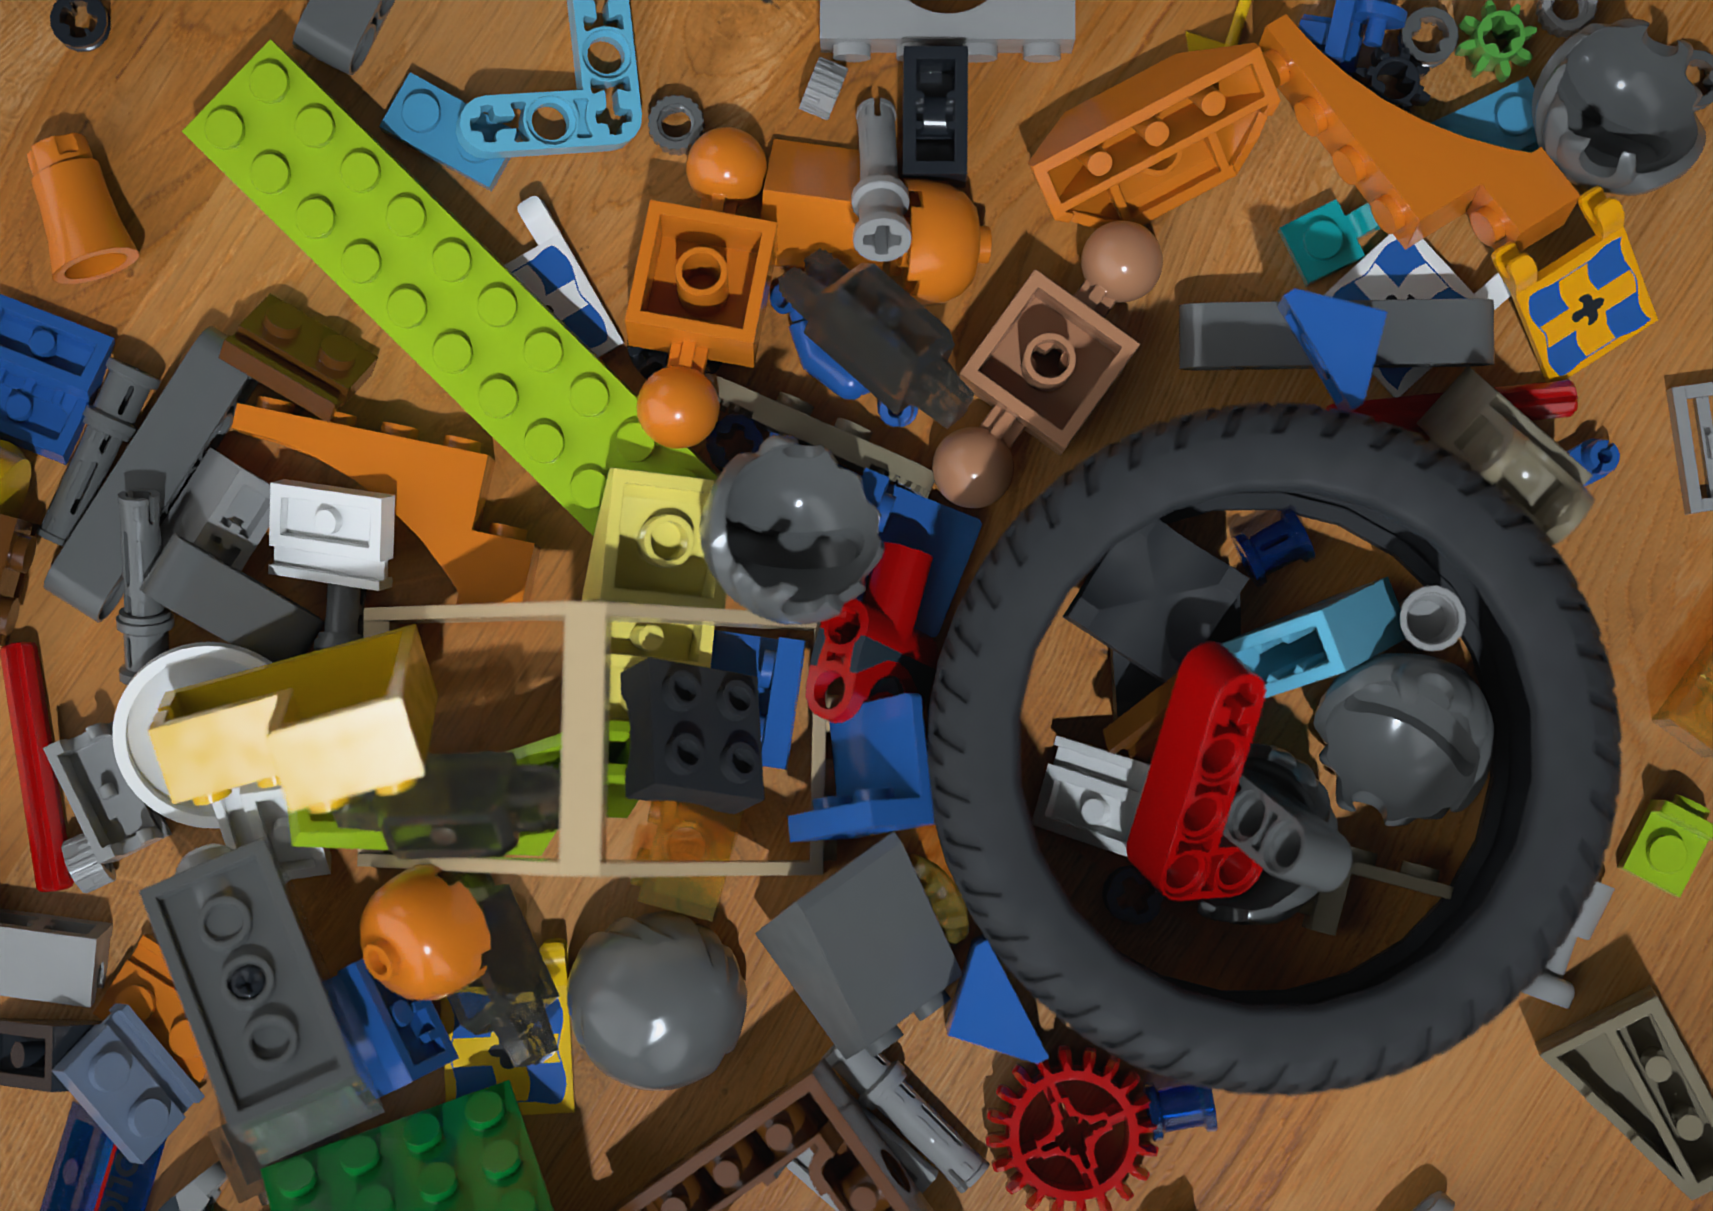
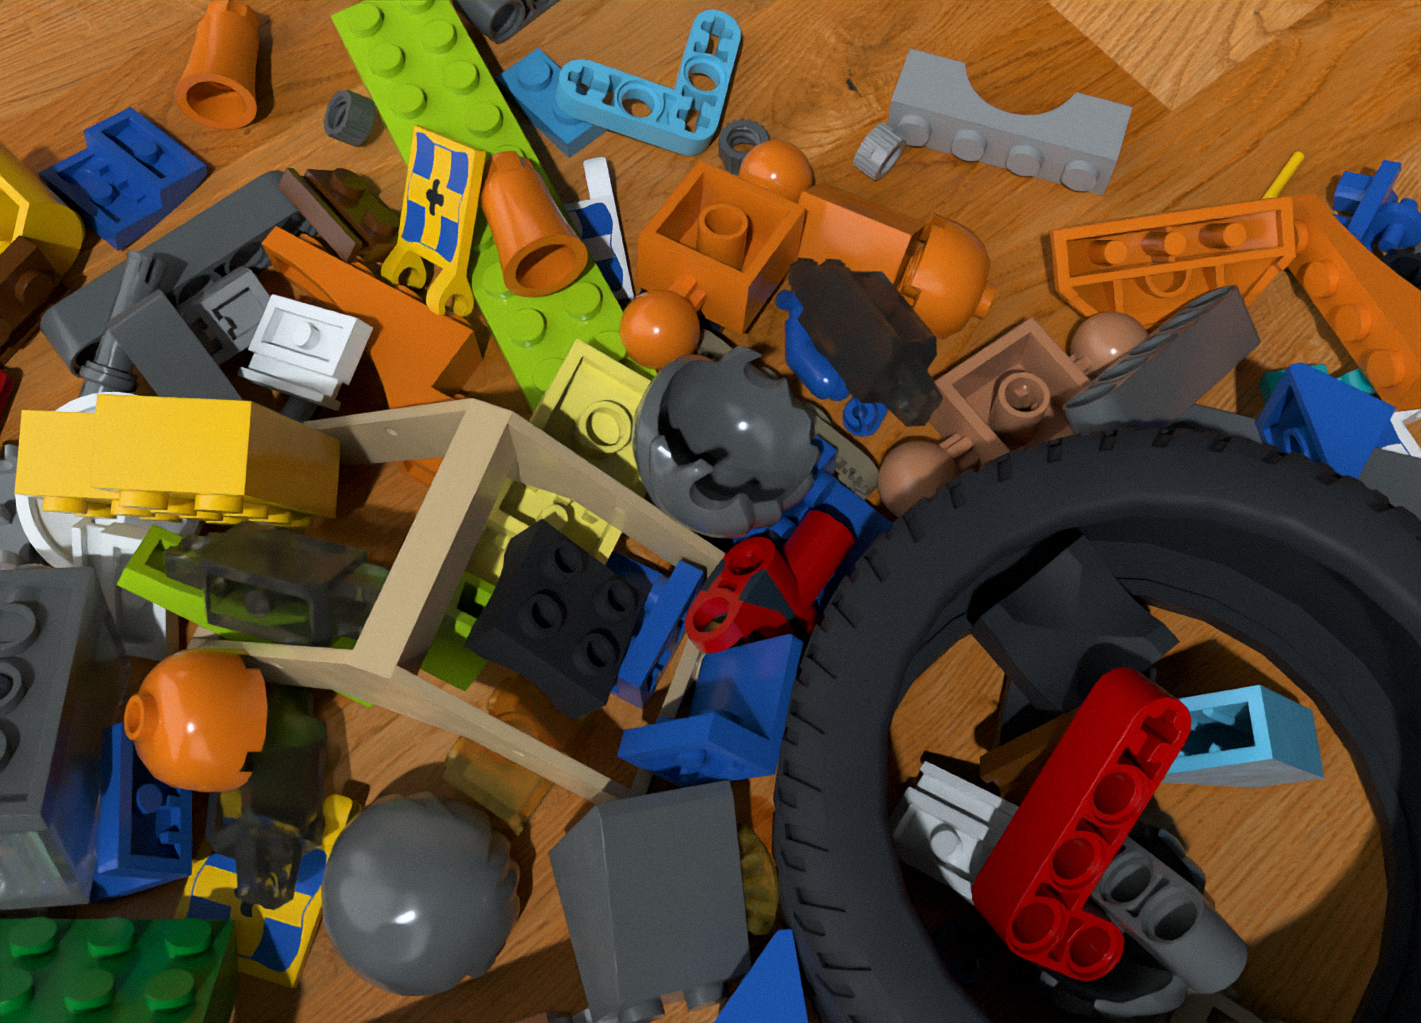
camera: 15 degrees right, 20 degrees down
dark grey pin [36,356,162,547] -> none
light grey pin [851,98,912,262] -> none
black brick [902,46,968,188] -> none
clear blue bush [1232,508,1316,587] -> none
dark grey piece [1313,653,1494,826] -> none
light grey piece [1398,586,1466,651] -> none
none -> dark grey axle [324,89,375,147]
none -> yellow flag [381,125,486,317]
none -> orange plant [479,151,588,297]
none -> dark grey beam [1062,285,1261,436]

